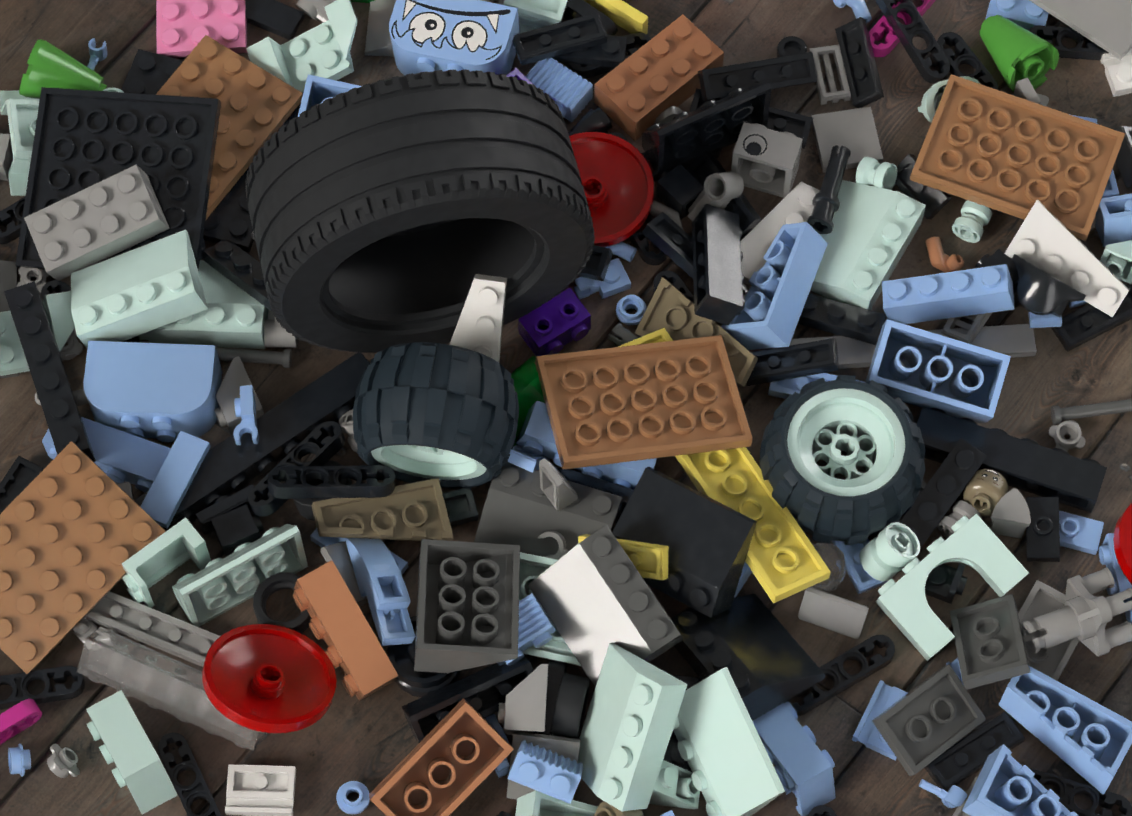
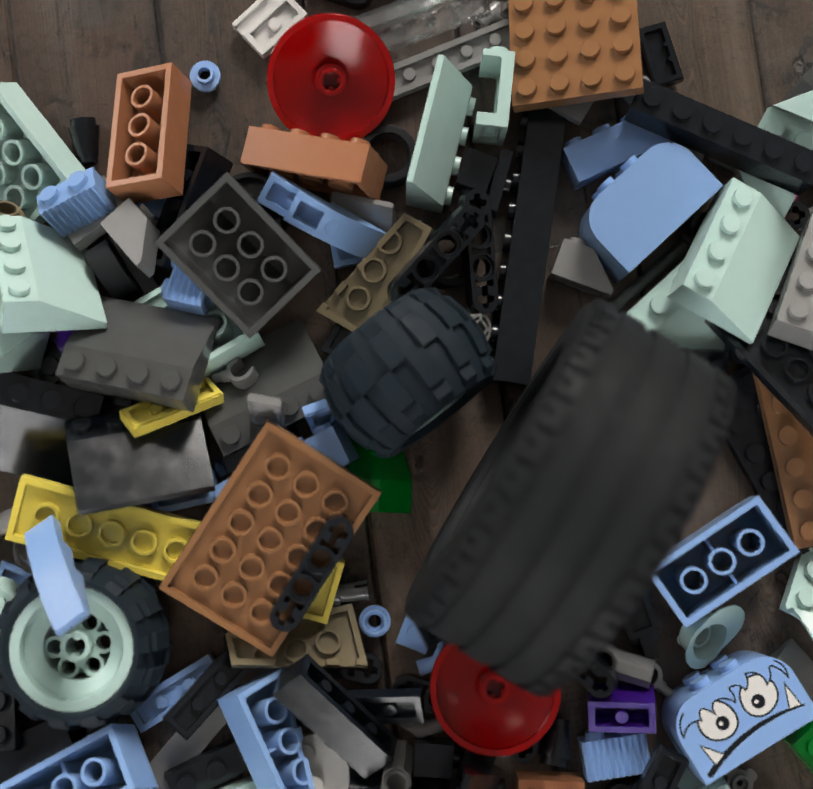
camera: 130 degrees right, 20 degrees up
light blue tile [140,431,211,529] -> none
light blue plate [233,385,259,445] -> none
white wing [449,274,507,362] -> none
dark purple brick [518,288,591,356] -> none
none -> light blue slope [24,515,90,637]
none -> black beam [270,514,354,632]

